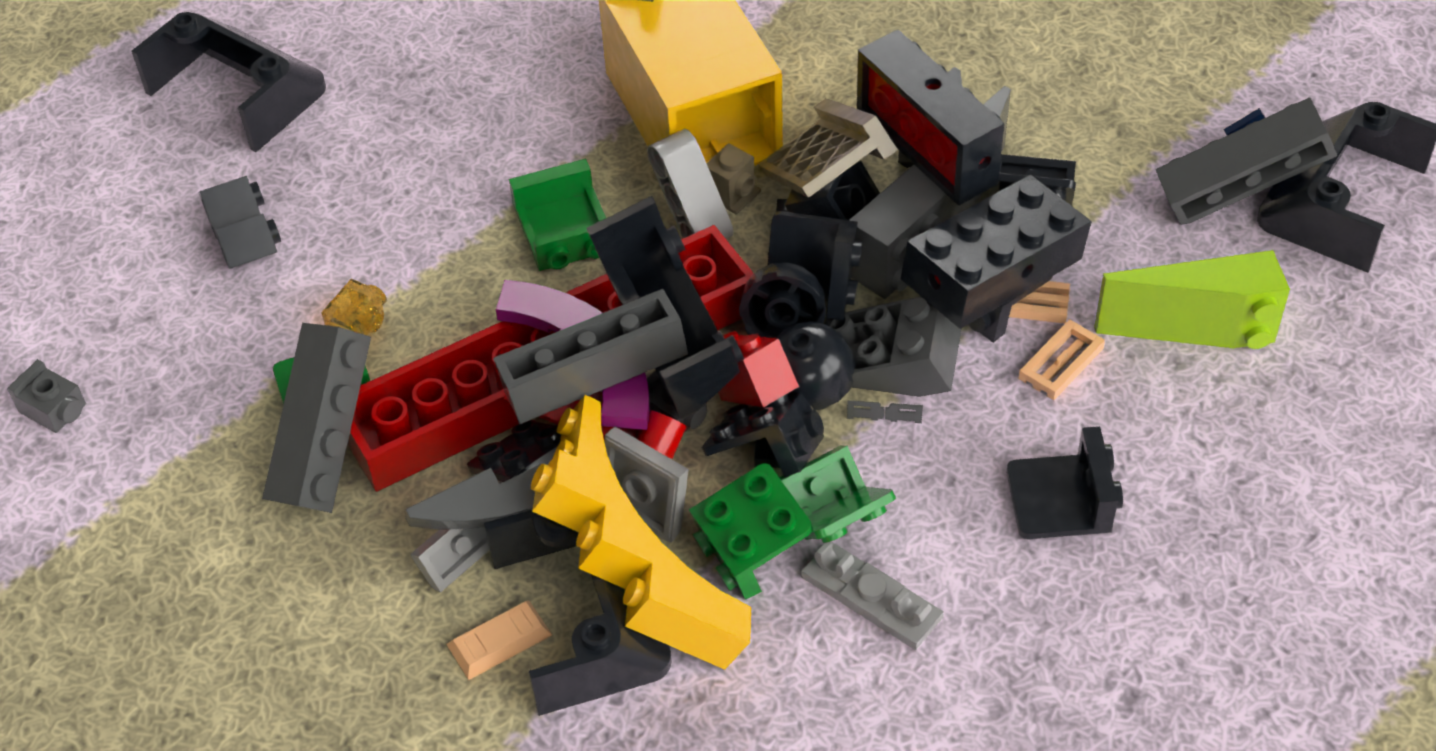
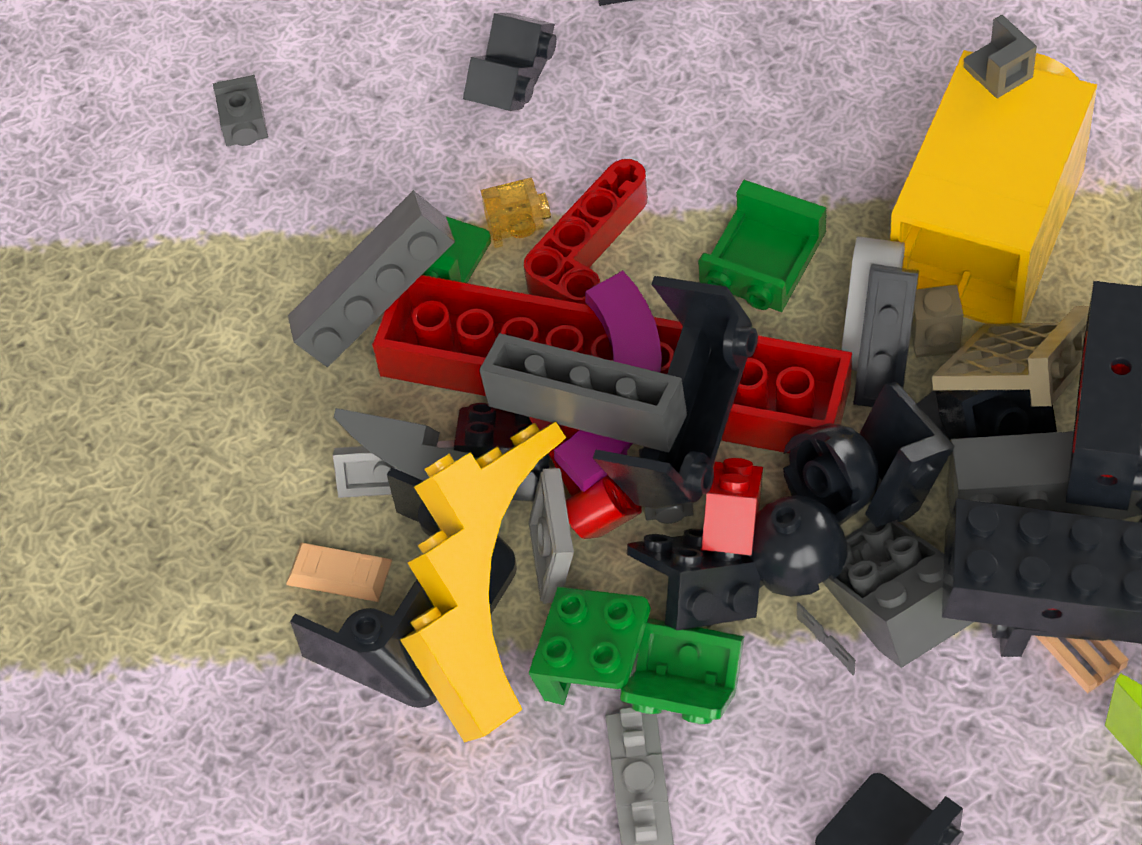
camera: 50 degrees right, 5 degrees up
light nougat tile [1018,319,1105,400] -> none
none -> red beam [524,159,648,305]
none -> black tile [853,264,919,408]

